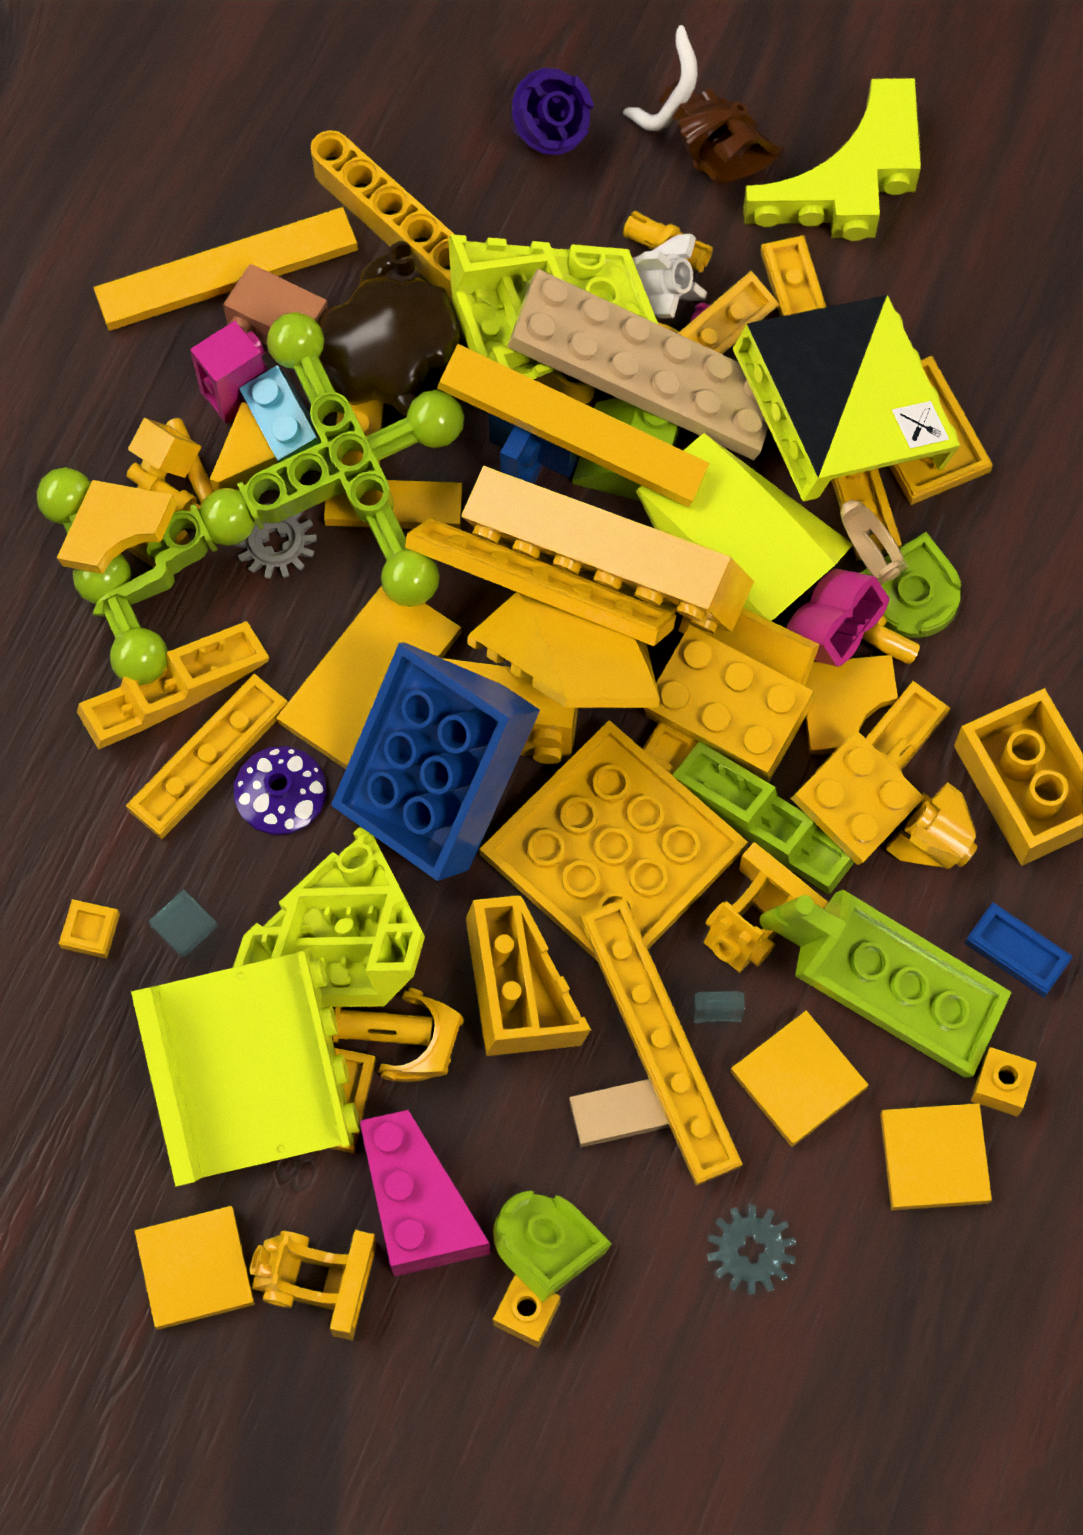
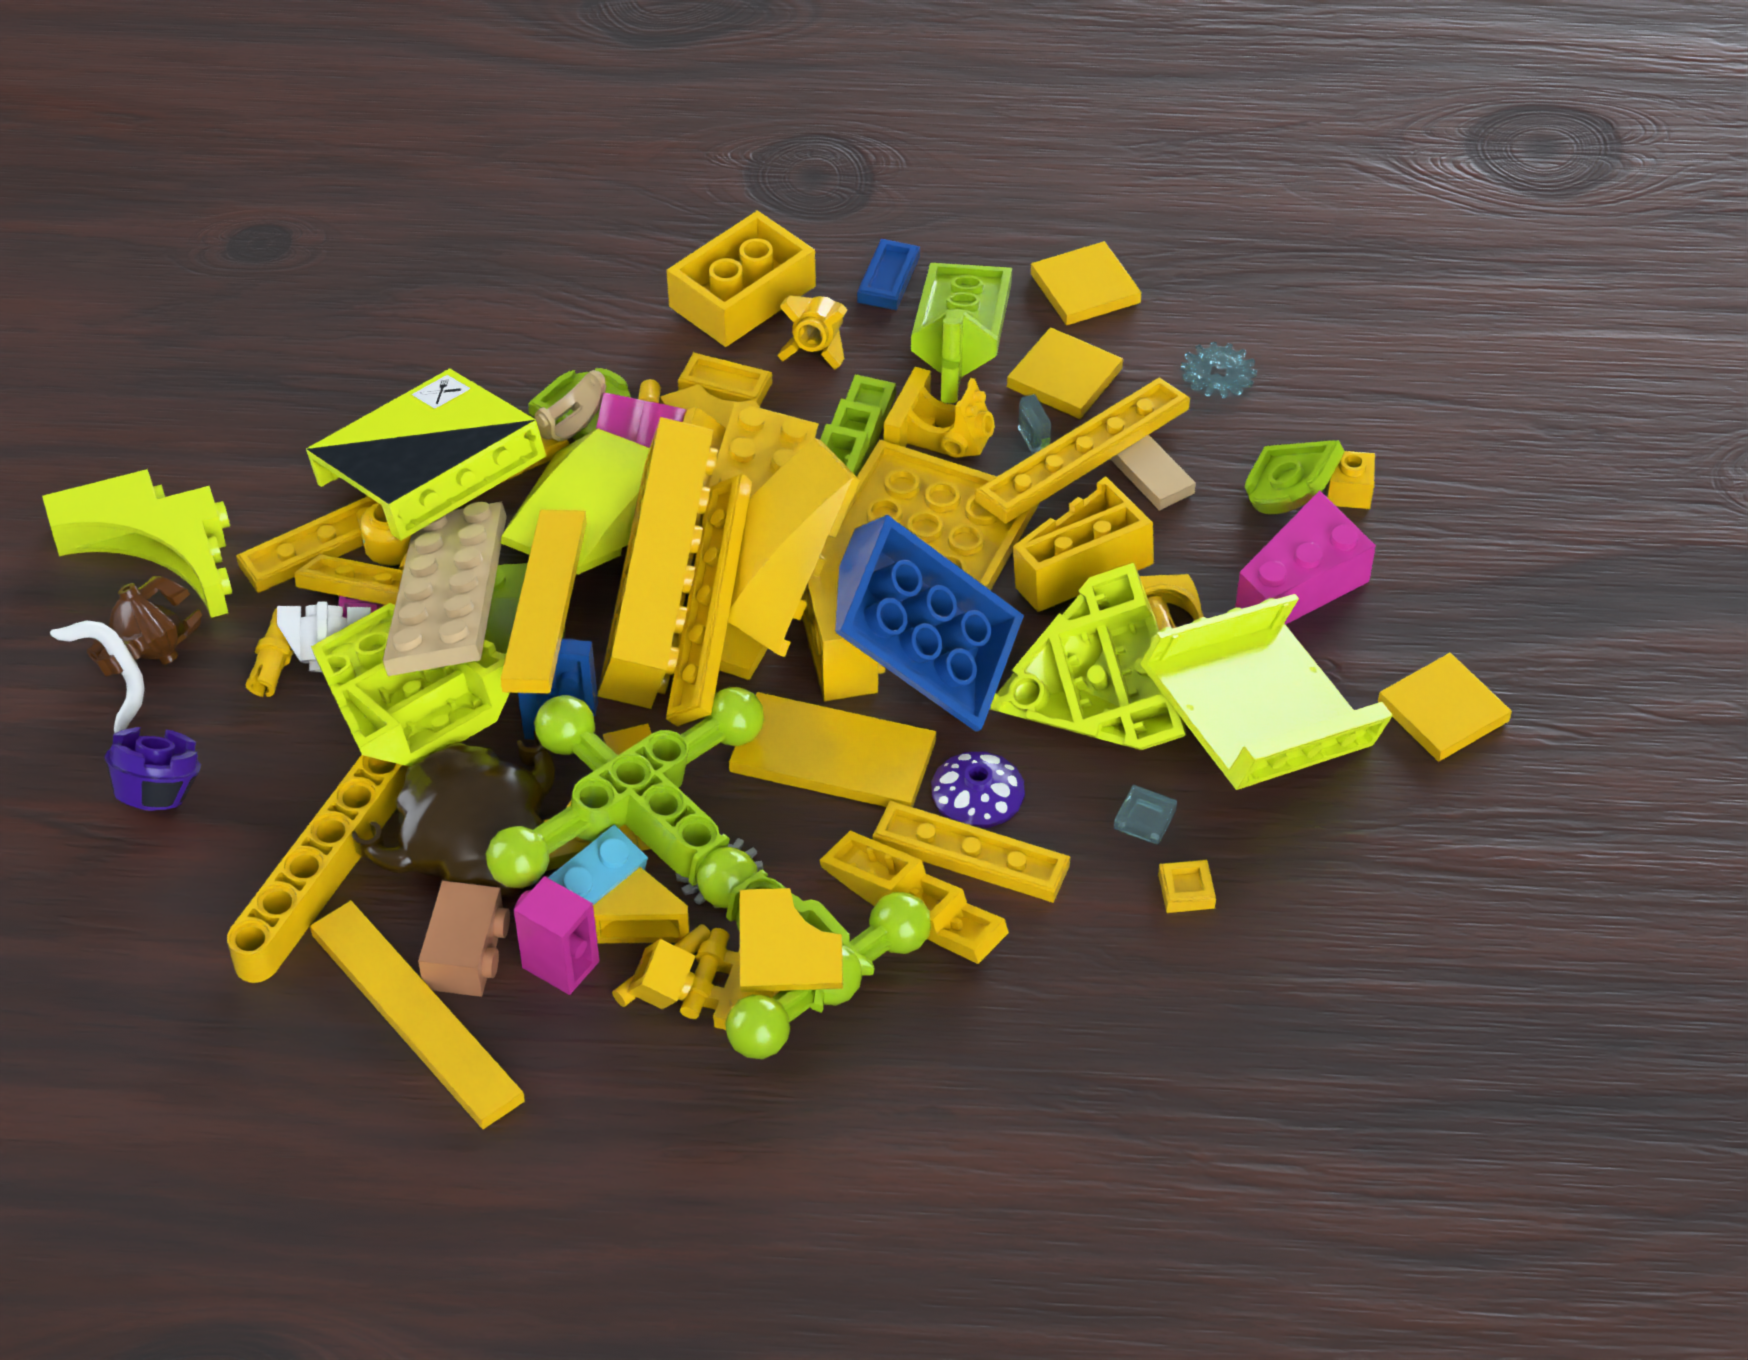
camera: 110 degrees left, 20 degrees down
yellow tile [250,1230,377,1341] -> none
yellow plate [790,731,925,865] -> none
yellow plate [971,1047,1037,1117] -> none

